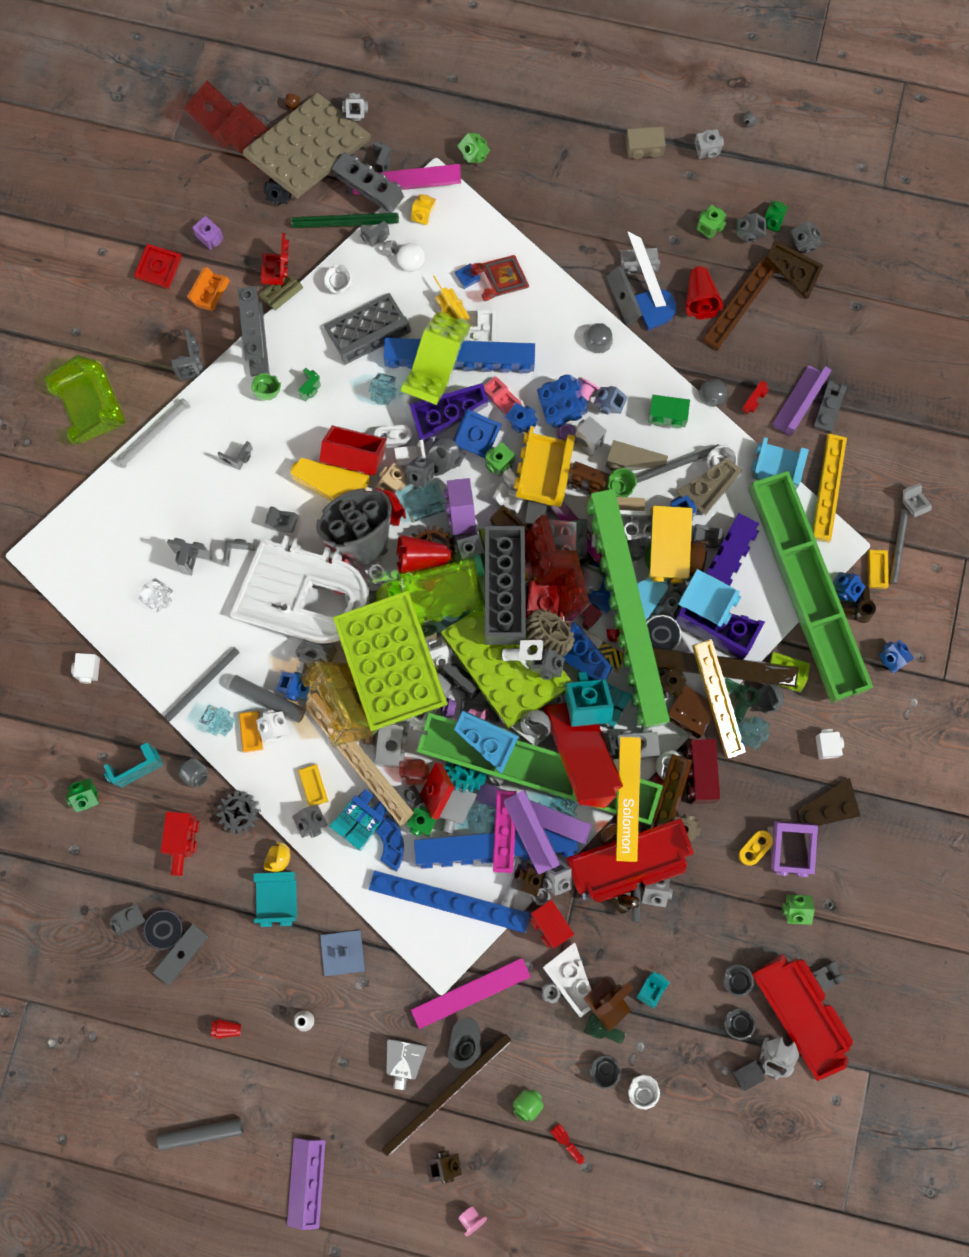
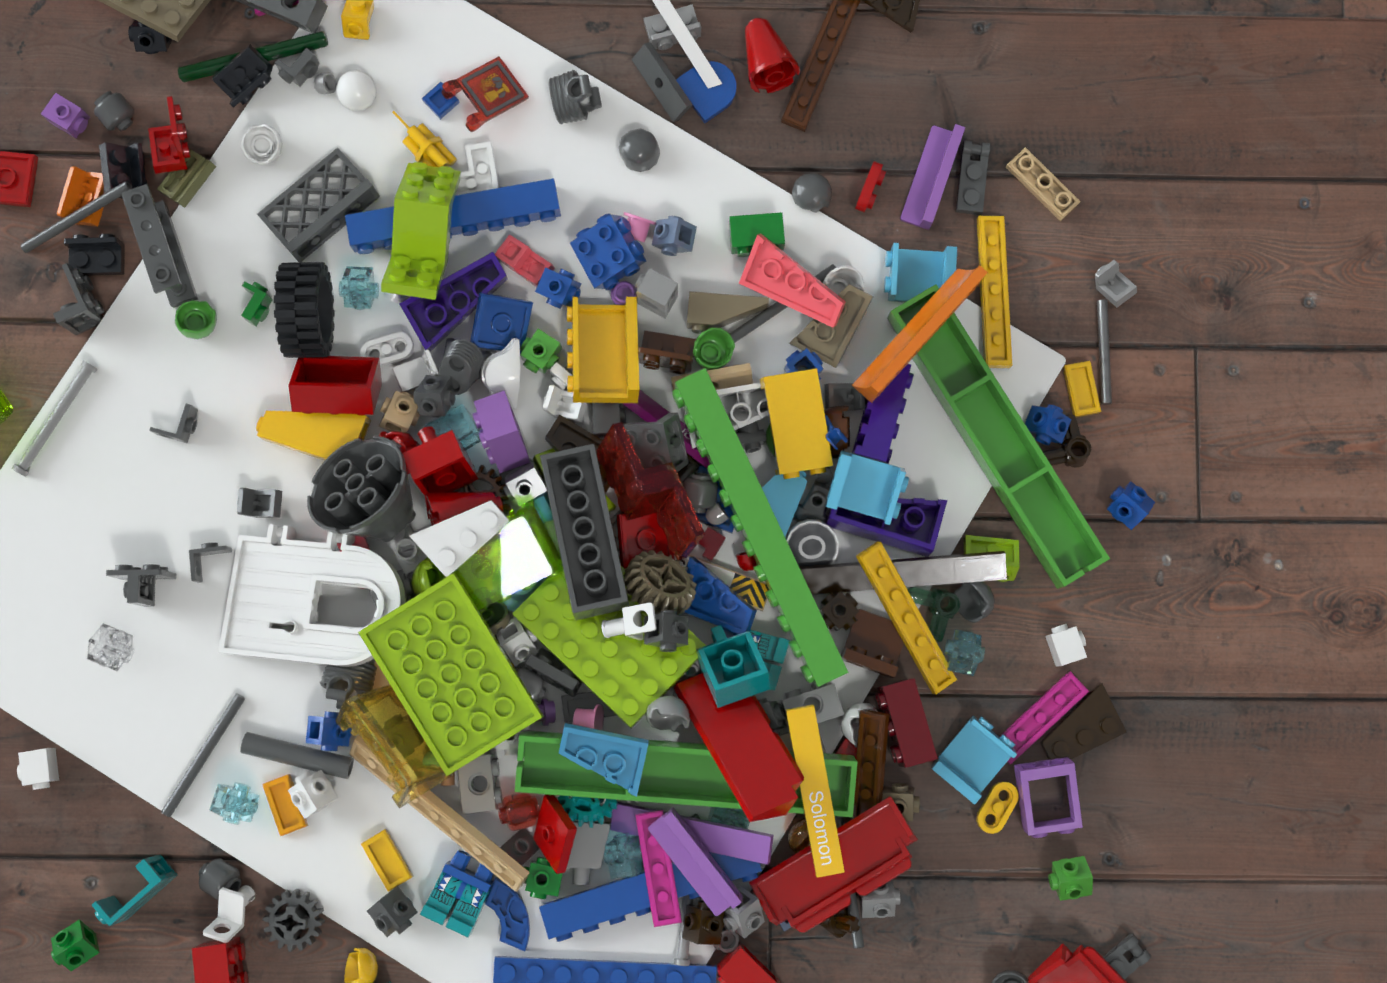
camera: 15 degrees left, 5 degrees up
none -> dark grey piece [21,180,132,253]
none -> black bracket [64,234,125,276]
none -> dark grey head [94,91,134,132]
none -> black bracket [99,142,147,199]
none -> white bracket [203,885,255,943]
none -> black bracket [212,44,273,108]
none -> black tyre [274,262,335,358]
none -> red brick [402,426,478,496]
none -> white wing [410,500,511,577]
none -> white hat [481,338,520,409]
none -> dark grey piece [549,70,602,124]
none -> light grey hinge [706,501,729,525]
none -> coral wing [739,233,846,327]
none -> blue hand [825,415,848,450]
none -> orange arch [852,265,988,403]
none -> medium azure panel [932,716,1017,805]
none -> dark pink tile [999,671,1089,765]
none -> tan tile [1006,147,1081,222]

